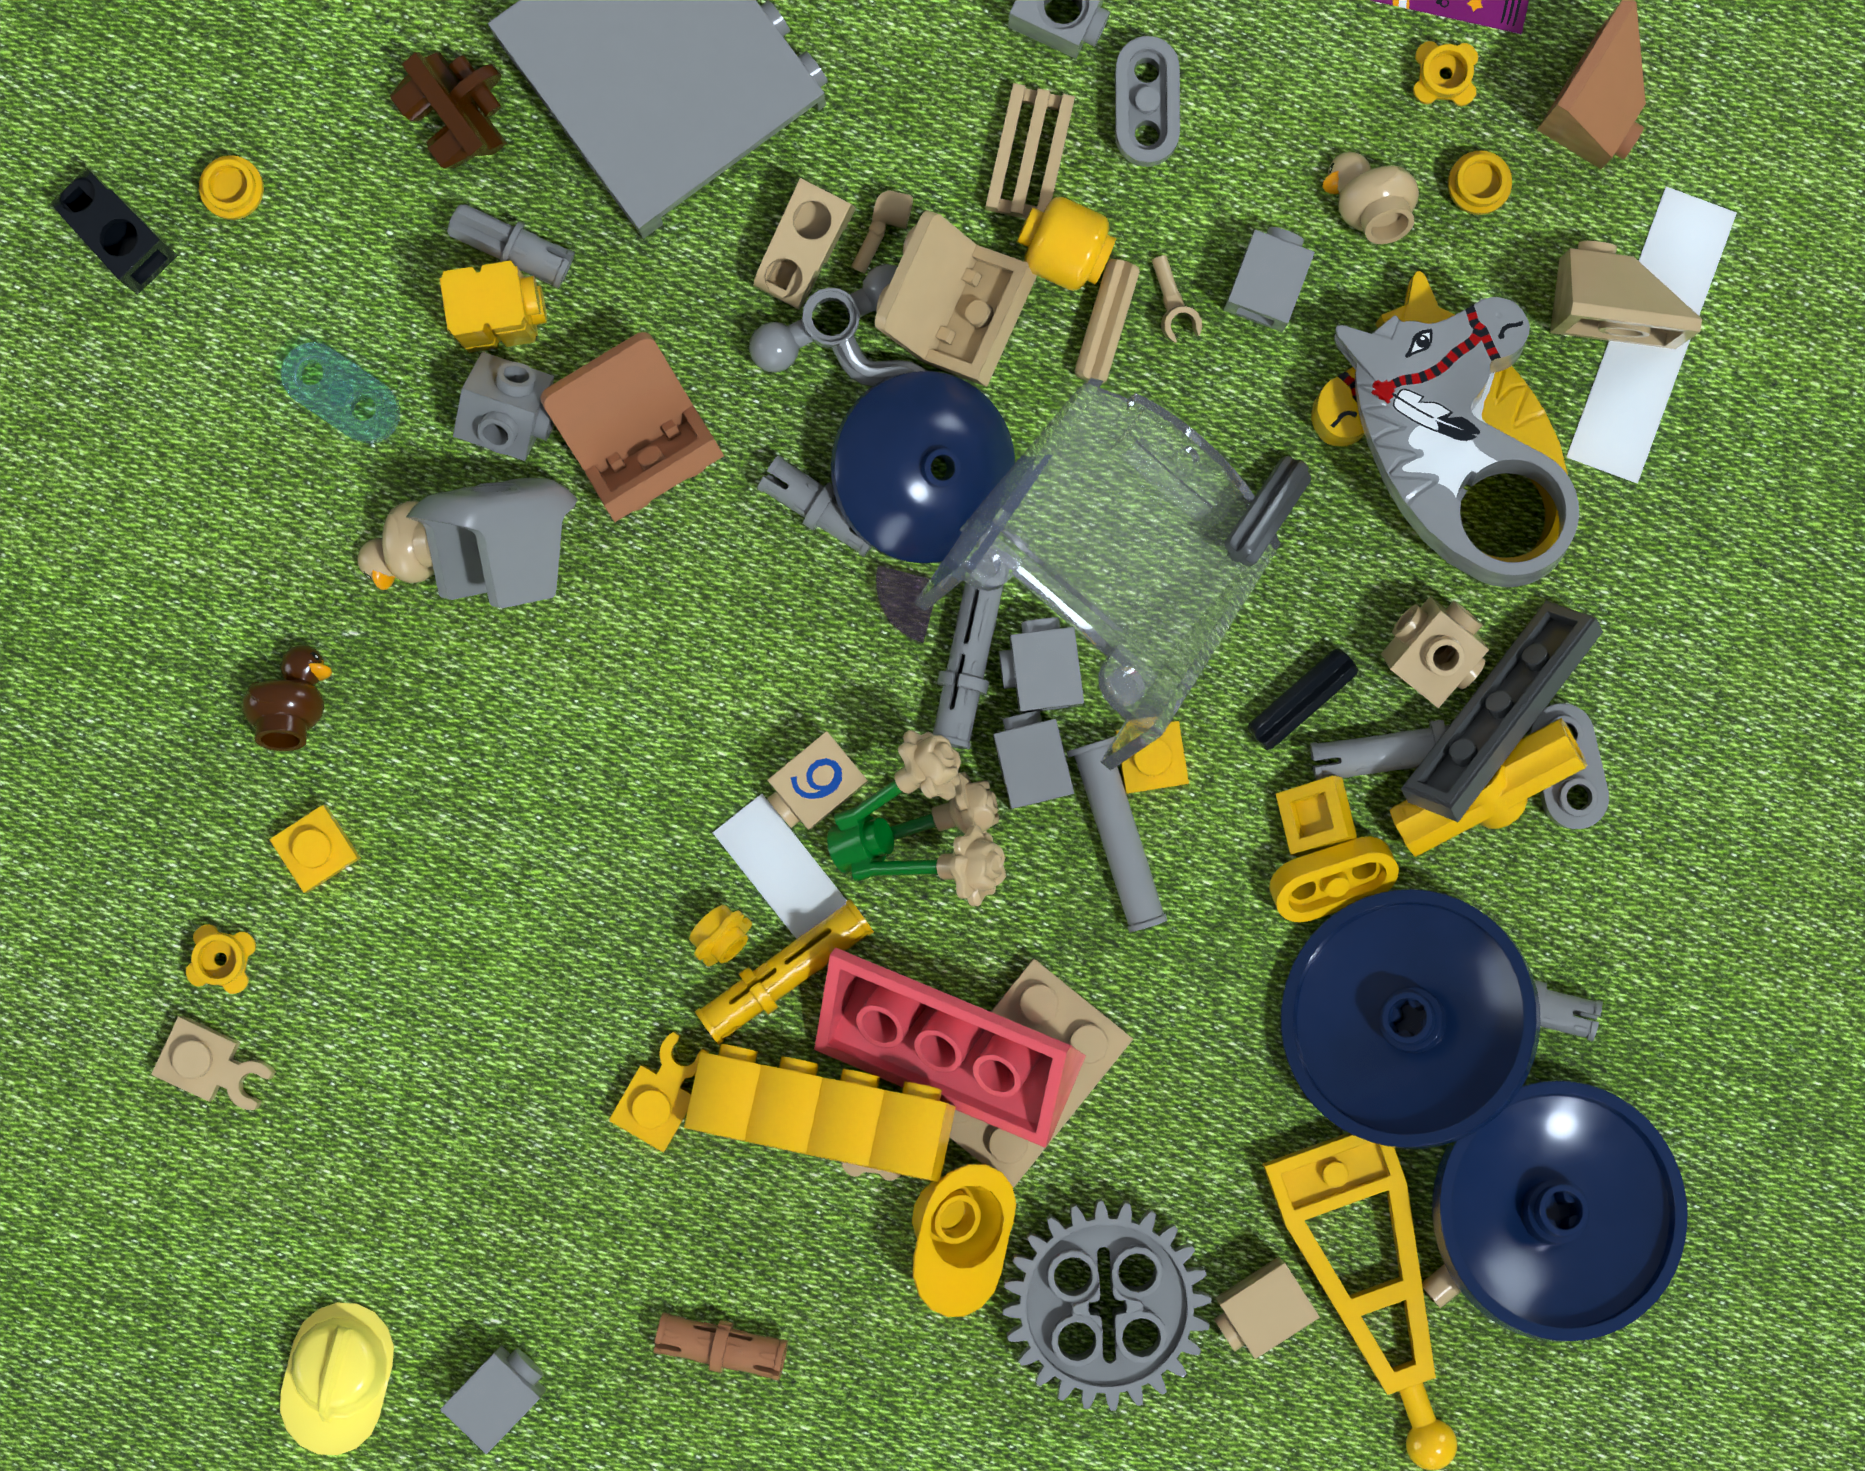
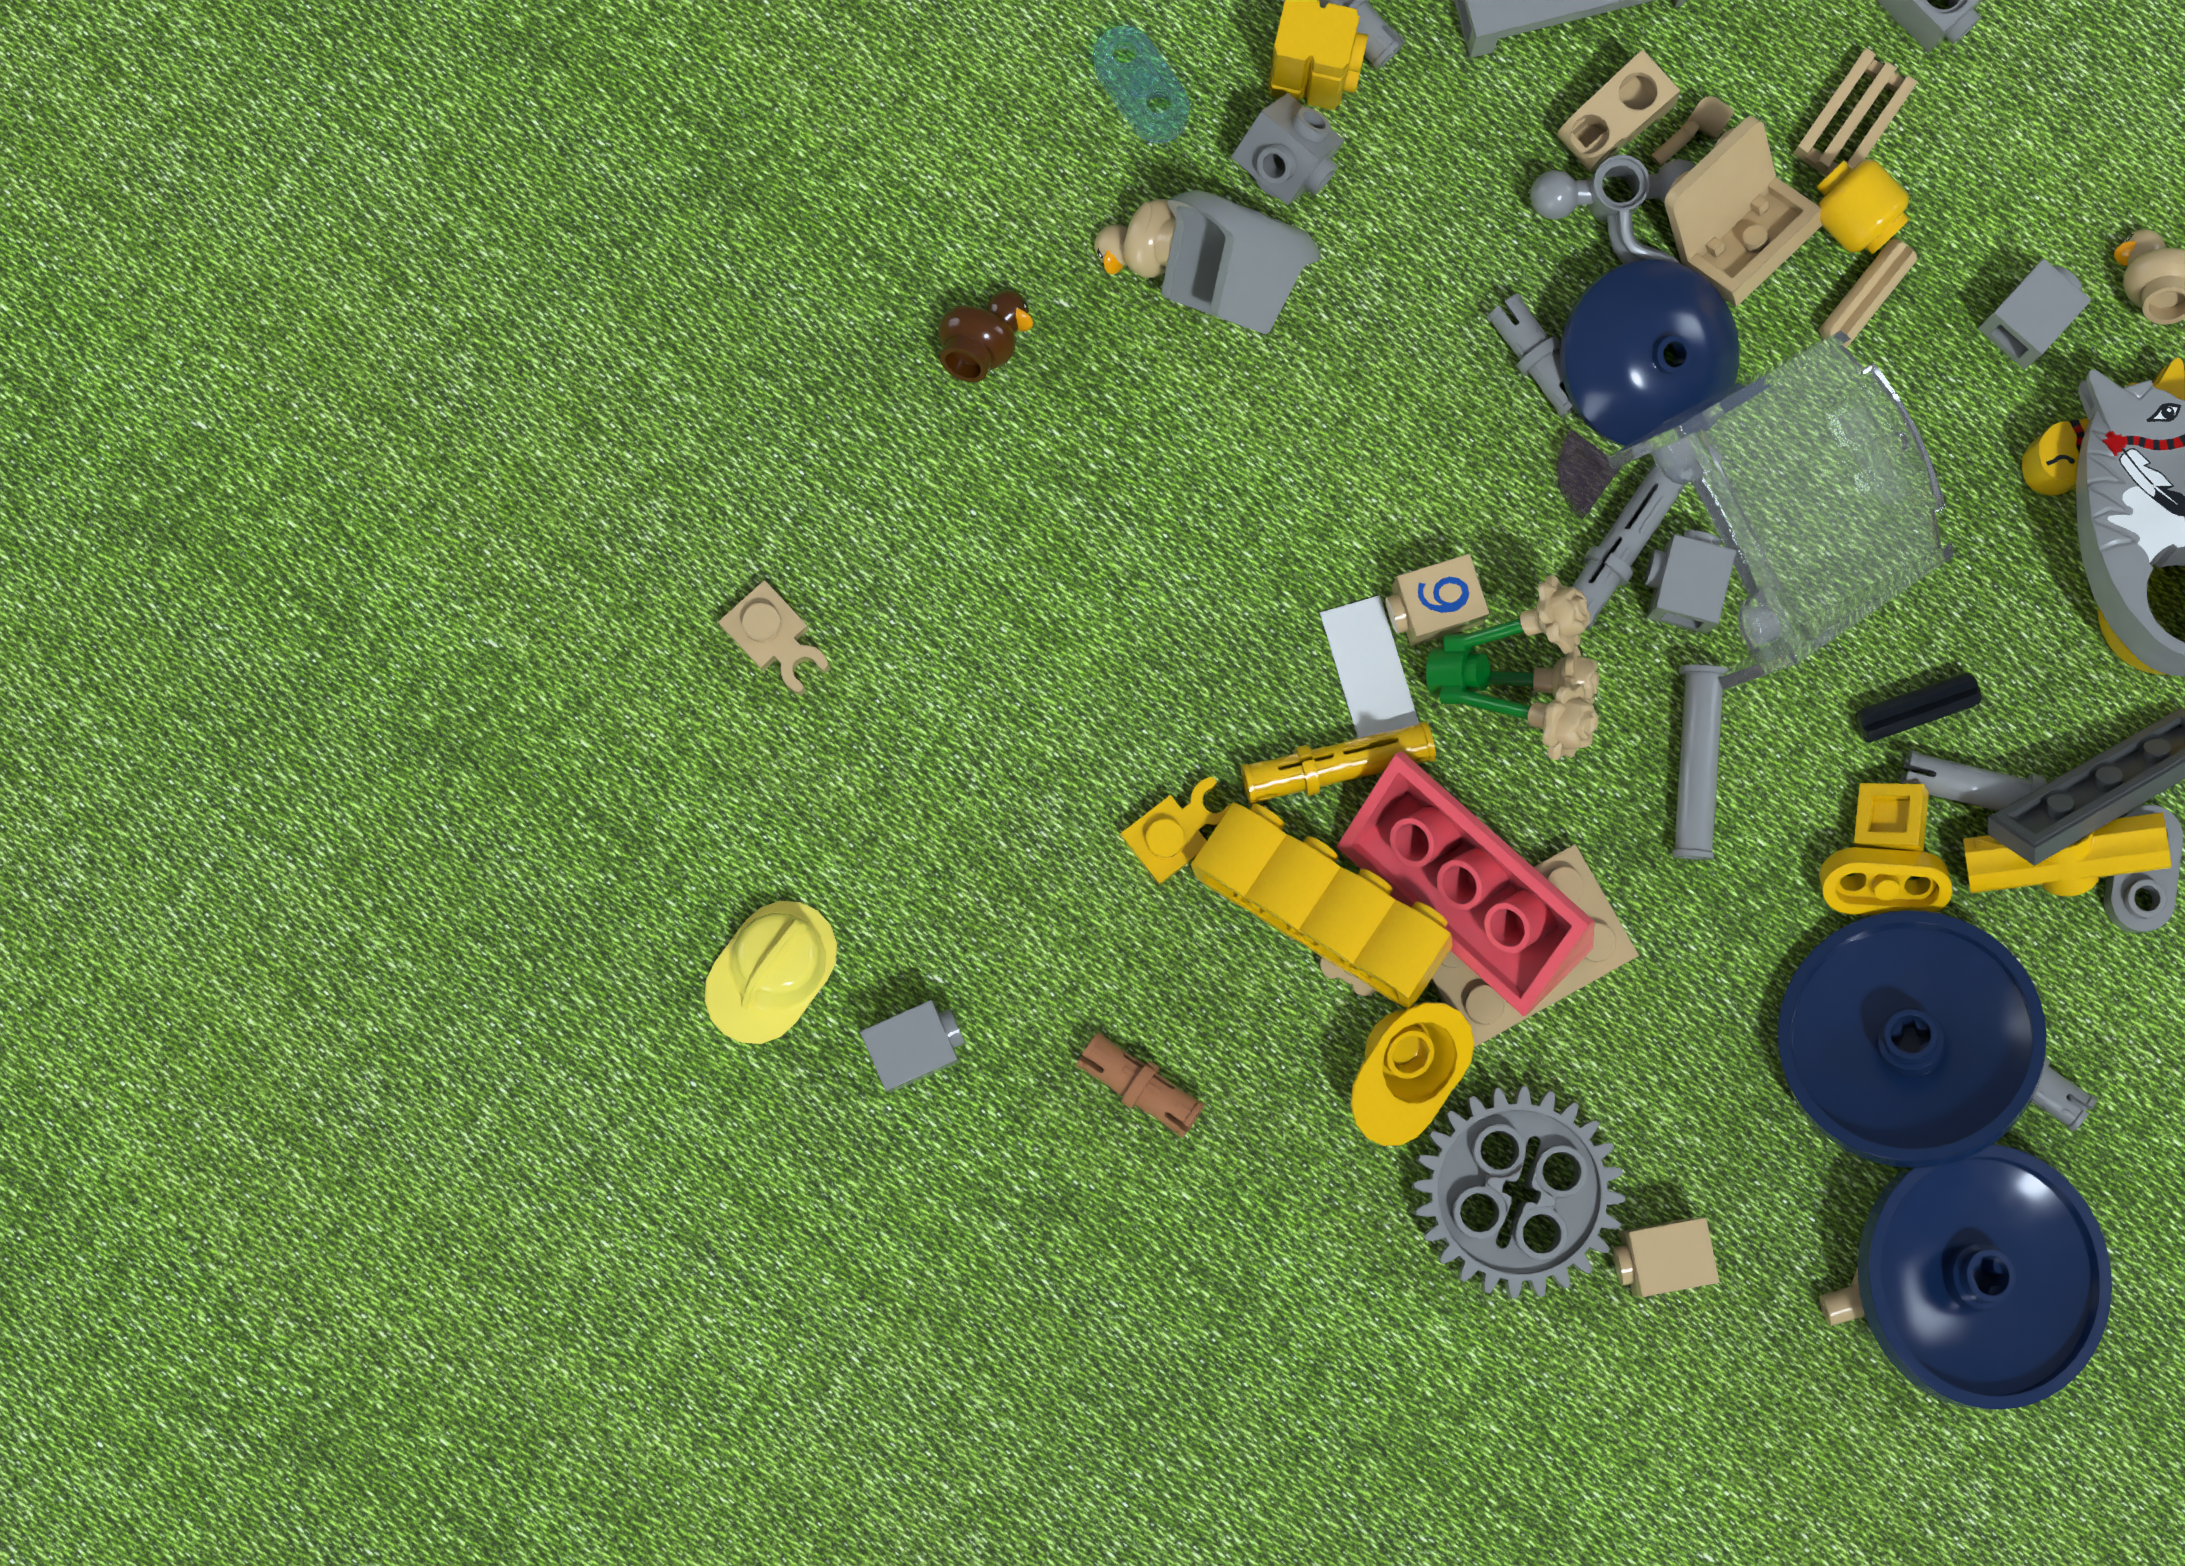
camera: 25 degrees right, 5 degrees down
yellow plate [186,924,256,994] -> none
yellow plate [269,805,361,893] -> none
nougat bracket [540,332,724,522] -> none
yellow plate [689,905,752,967] -> none
light grey brick [993,710,1074,810] -> none
light grey plate [1115,36,1180,167] -> none
yellow plate [1115,721,1189,794] -> none
tan hand [1152,255,1202,343] -> none
dark grey axle [1225,456,1311,566] -> none
yellow plate [1262,1133,1457,1470] -> none
tan brick [1381,596,1489,708] -> none

